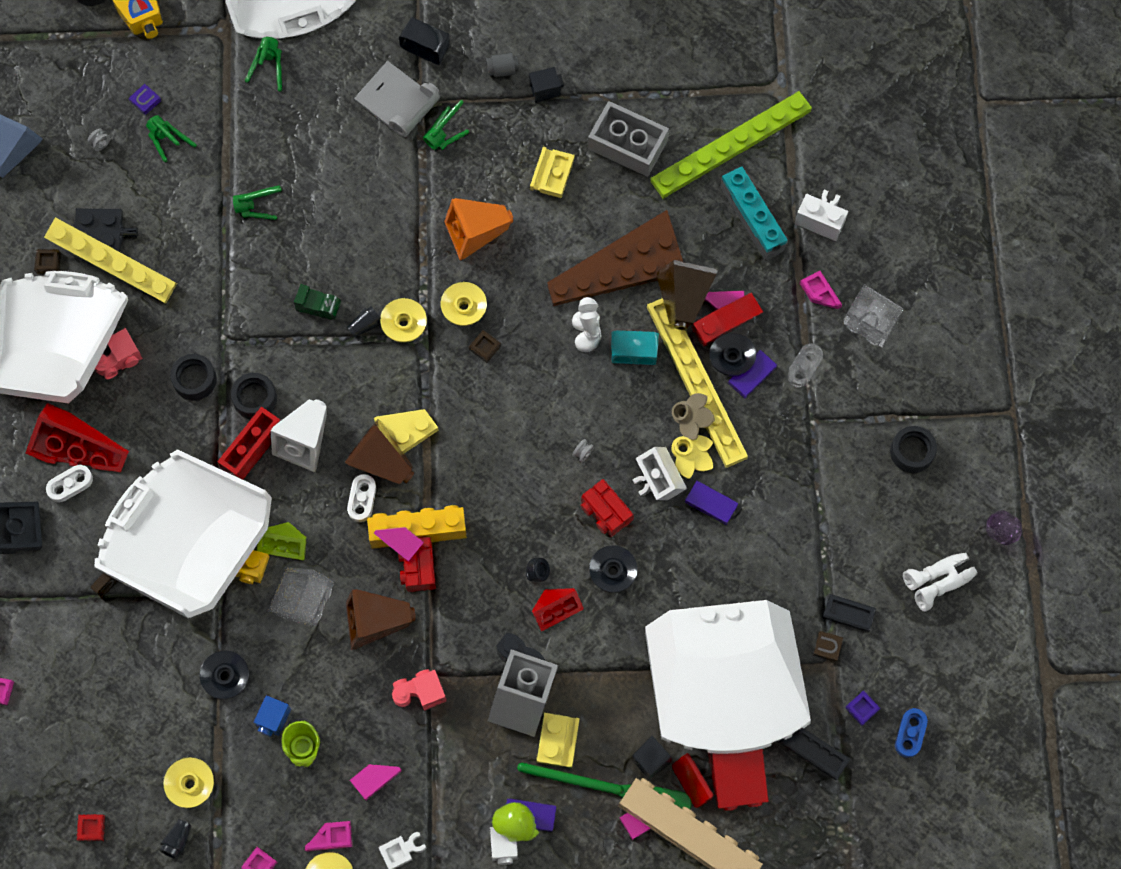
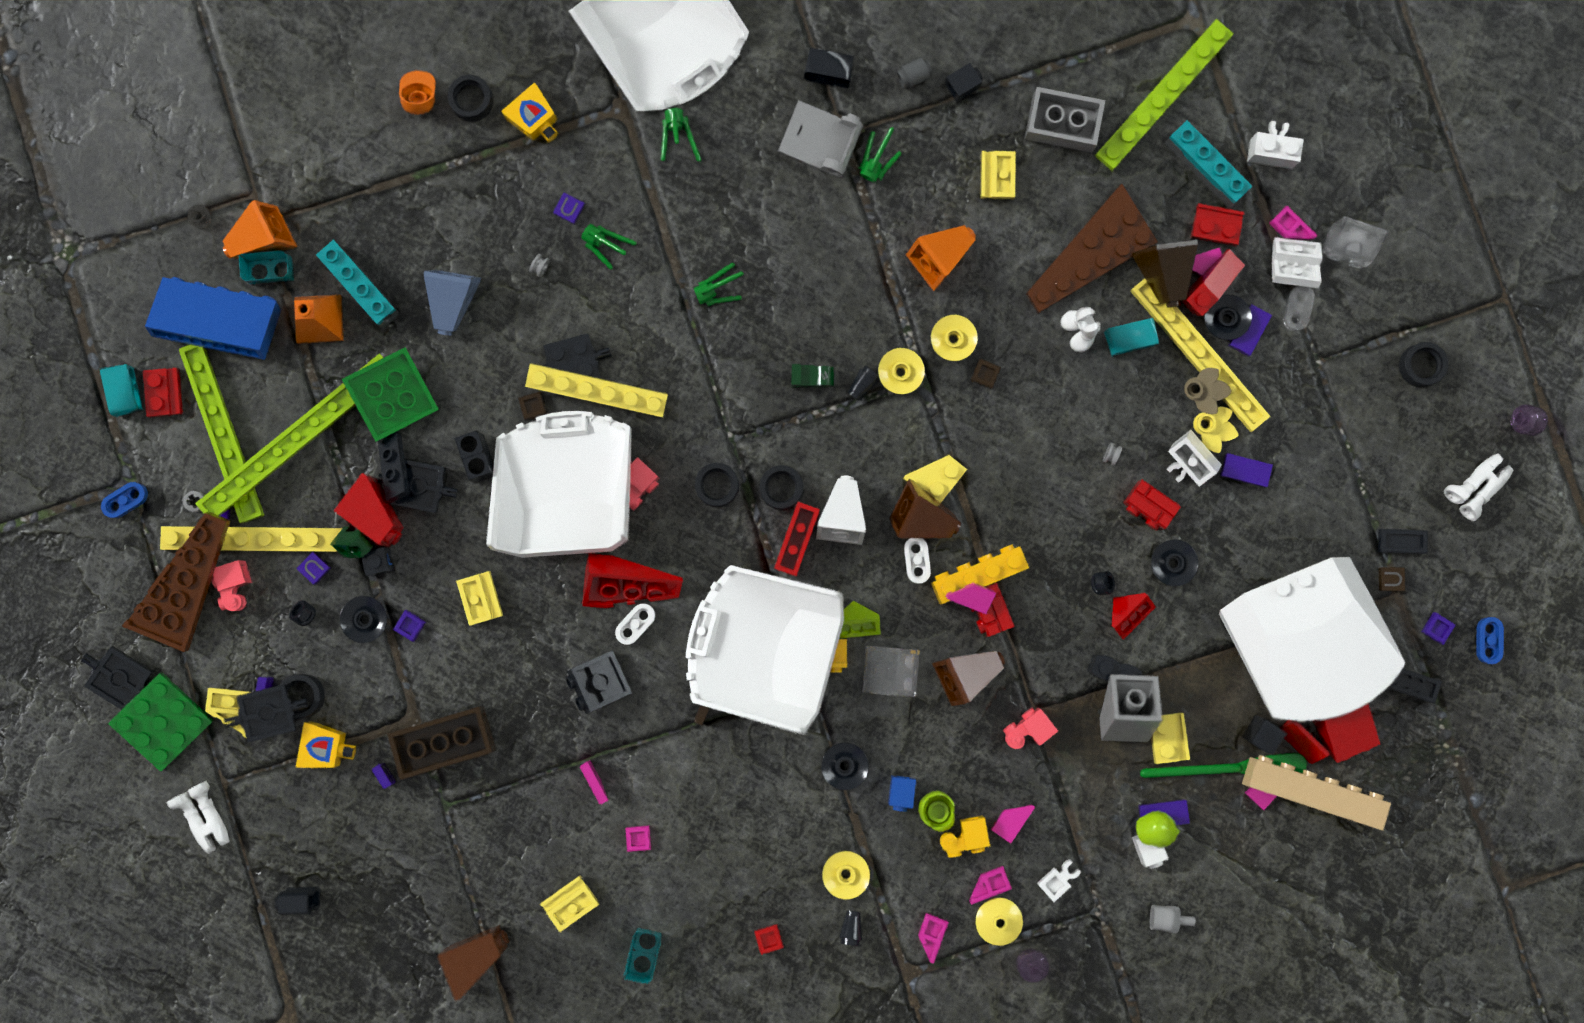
camera: 15 degrees left, 15 degrees up
none -> yellow brick [940,815,990,858]
none -> red plate [1191,204,1244,246]
none -> white slope [1272,237,1323,288]

